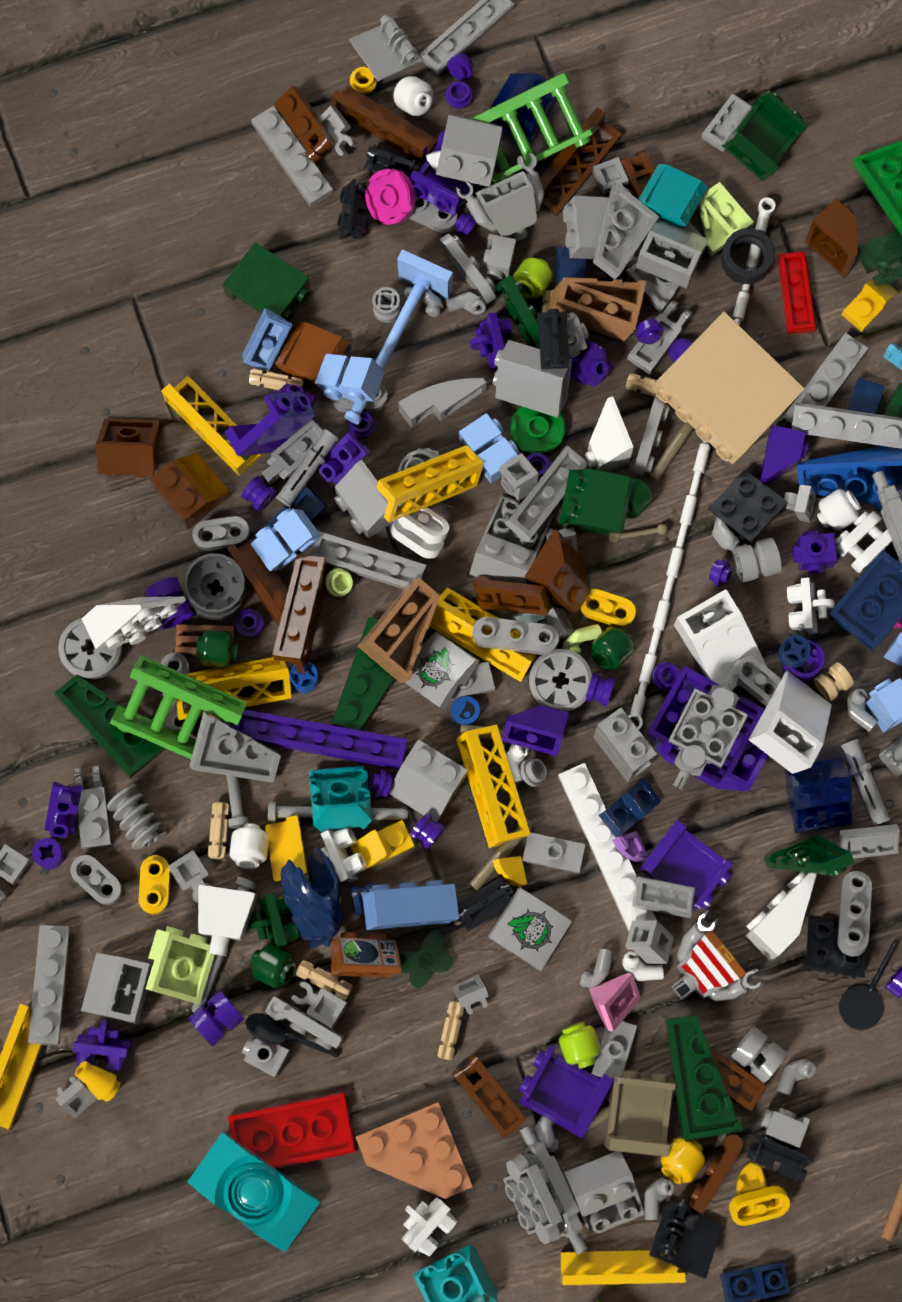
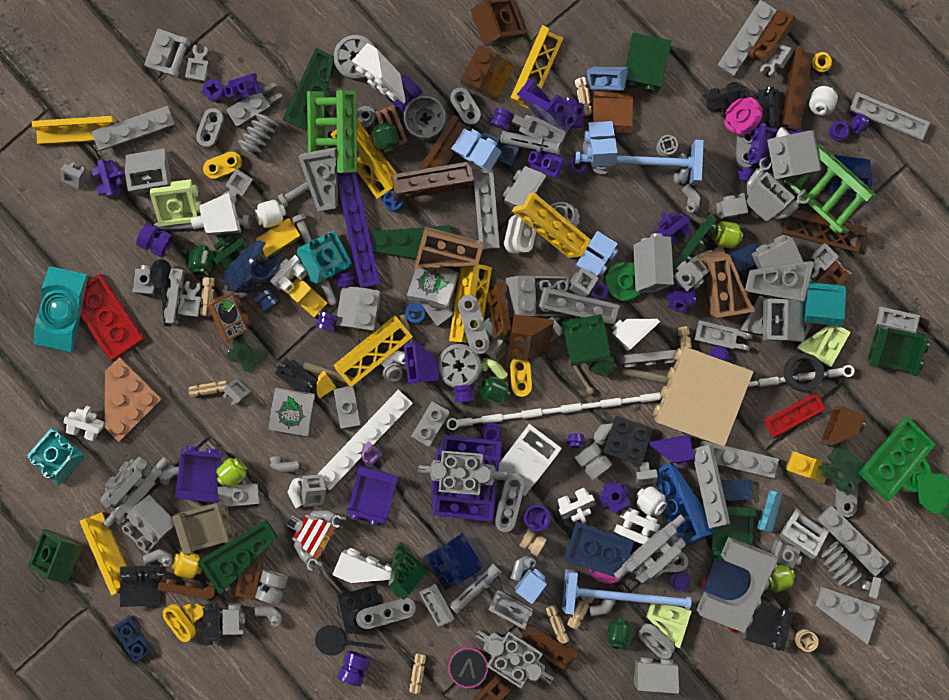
camera: 70 degrees right, 10 degrees up
yellow cone [75,1061,120,1102] -> none
tan axle [208,802,229,859] -> none
dark purple plate [235,609,264,638] -> none
yellowish green plate [325,568,353,597] -> none
light grey hinge [349,14,423,81] -> none
medium blue brick [362,880,459,930] -> none
light grey slope [398,378,486,428] -> none
light grey plate [439,234,497,305] -> none
reddish brown plate [452,1054,527,1139] -> none
black hinge [538,308,569,370] -> none
bright pink slope [589,973,641,1031] -> none
dark blue slope [599,779,661,838] -> none
light grey plate [632,876,695,918] -> none
dark purple plate [636,319,664,344] -> none
white slope [748,671,832,774] -> none
dark blue wheel [778,635,811,668] -> none

